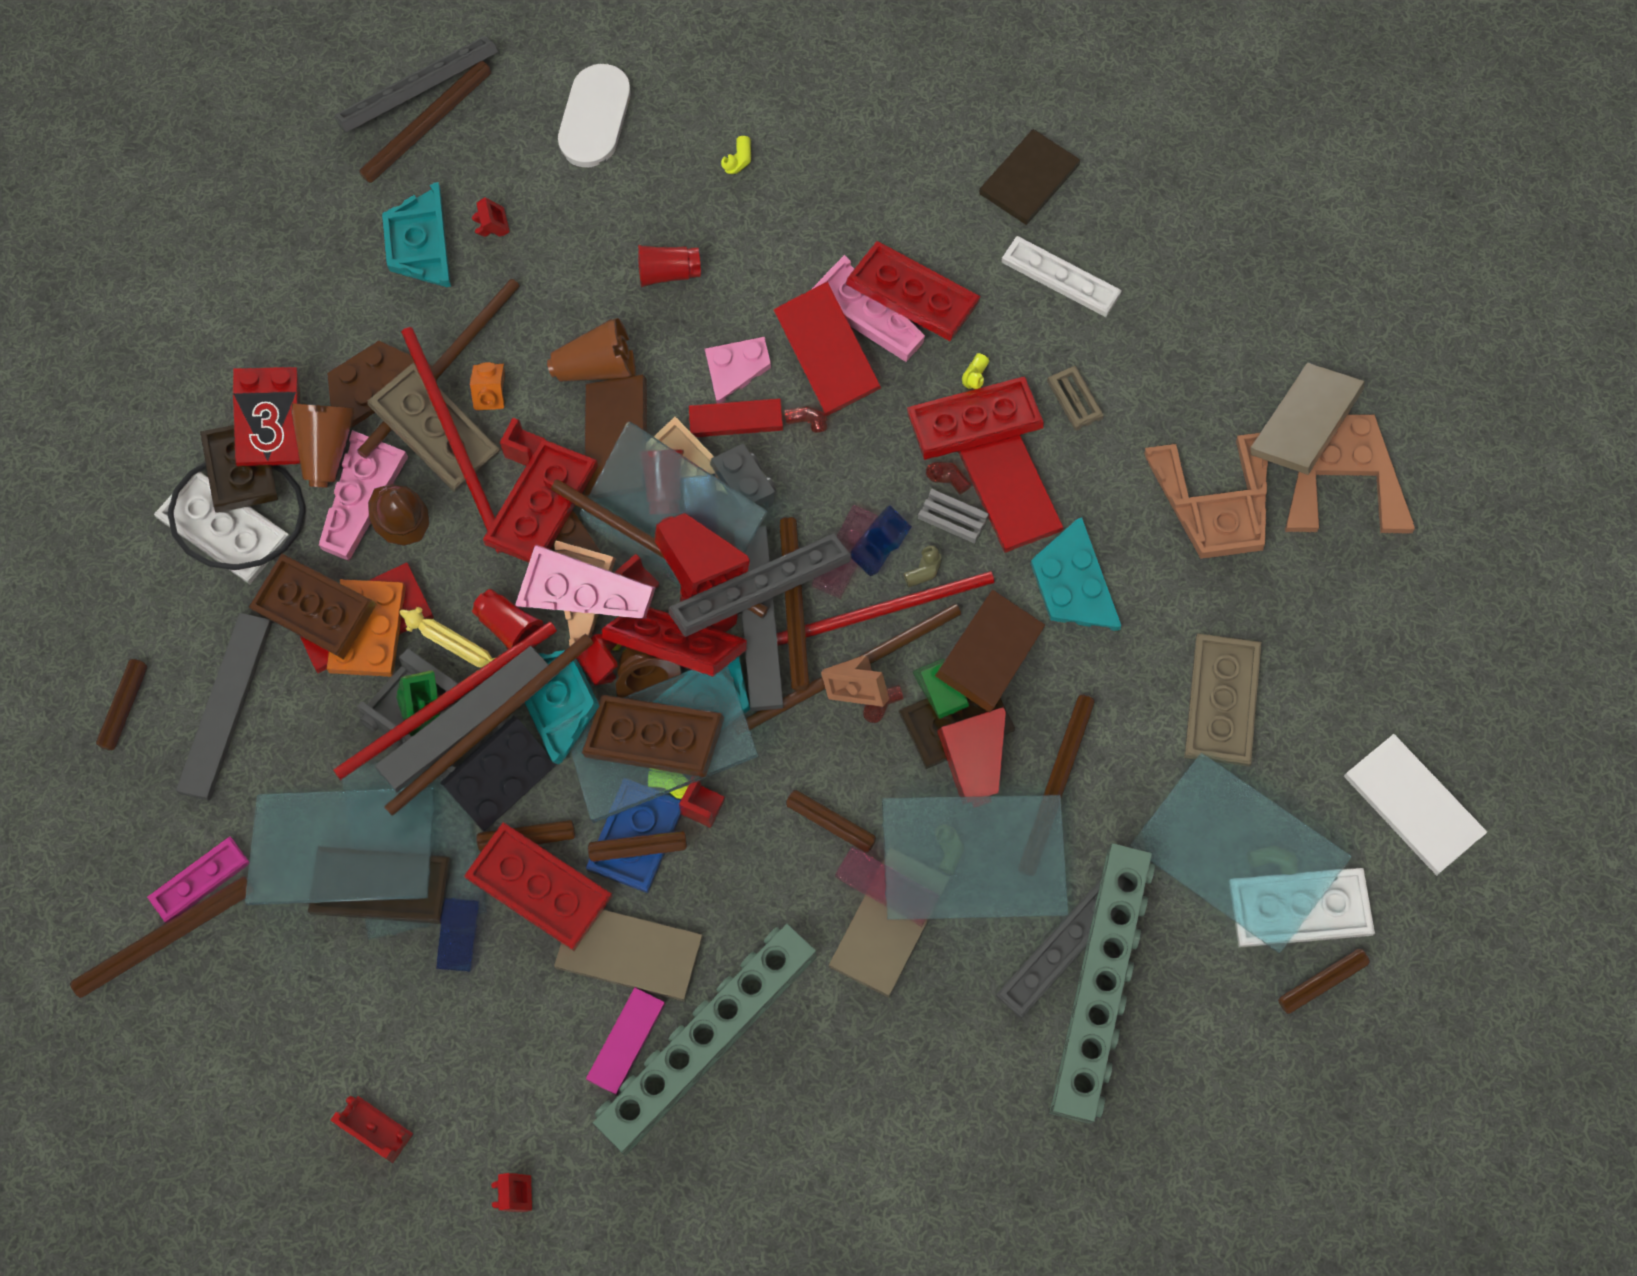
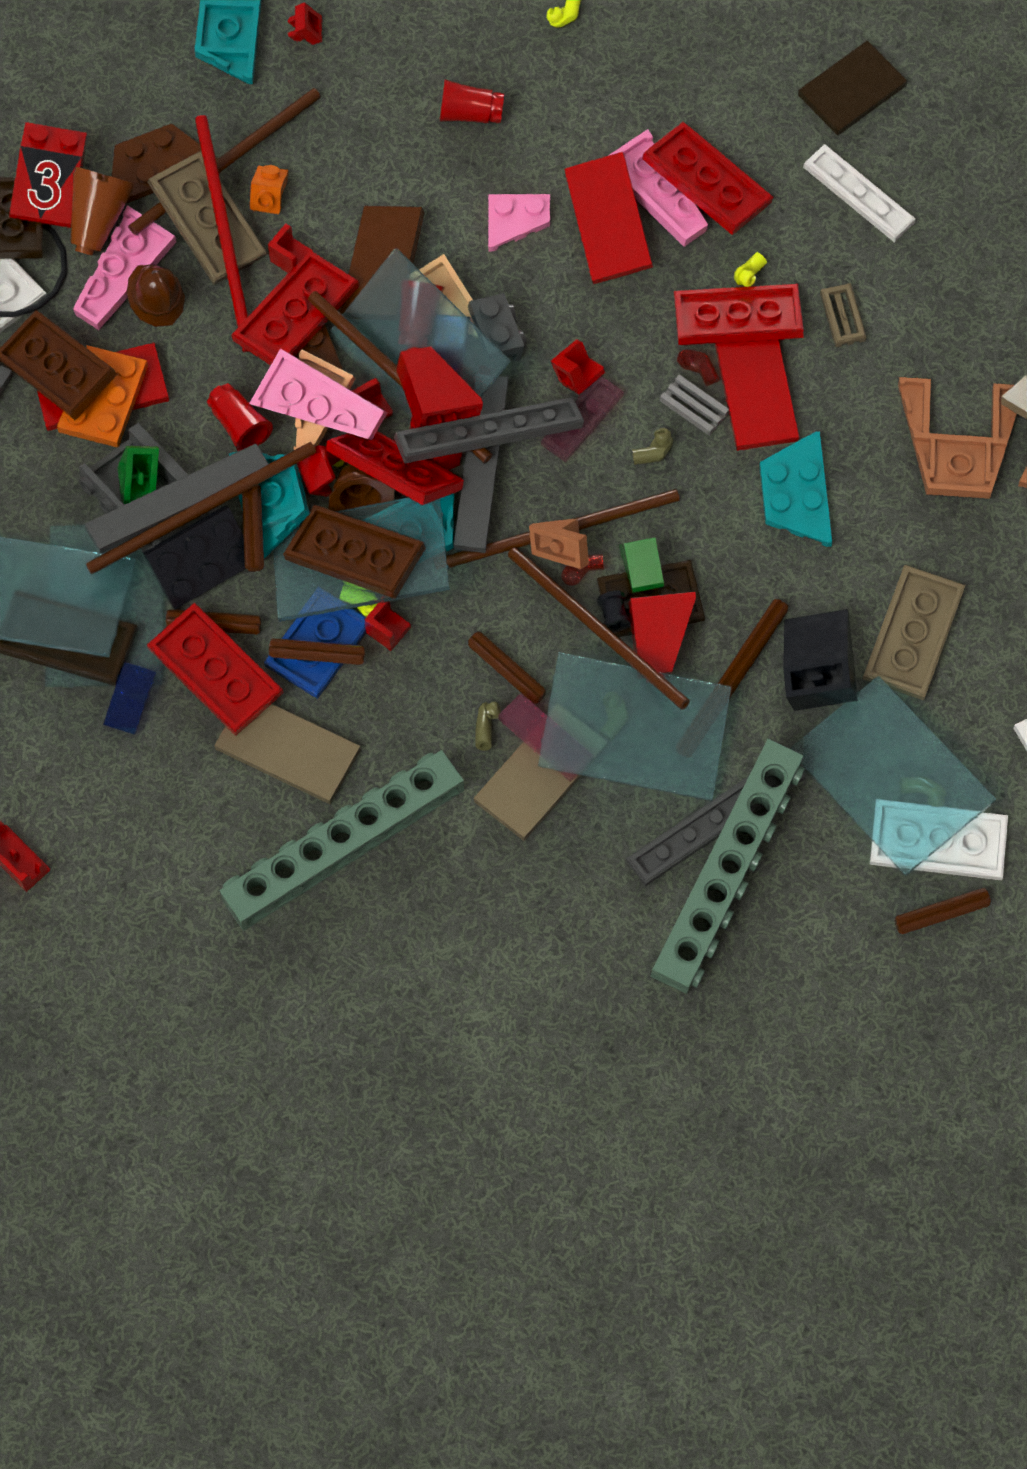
camera: 10 degrees right, 0 degrees up
red piece [333,621,557,781] -> none
light yellow wheel [399,607,495,667] -> none
red tile [491,1173,532,1212] -> none
dark orange cone [547,318,636,382] -> none
dark pink tile [586,987,666,1096] -> none
red tile [689,398,783,437] -> none
red piece [776,571,995,646] -> none
reddish brown axle [780,517,809,691] -> none
clear red arm [784,406,828,433] -> none
clear blue slope [850,505,912,577] -> none
reddish brown tile [935,589,1045,713] -> none
none -> reddish brown axle [242,485,264,572]
none -> olive arm [475,701,501,751]
none -> reddish brown piece [508,547,690,710]
none -> red panel [551,339,605,395]
none -> black bush [597,591,632,632]
none -> black slope [783,609,858,711]

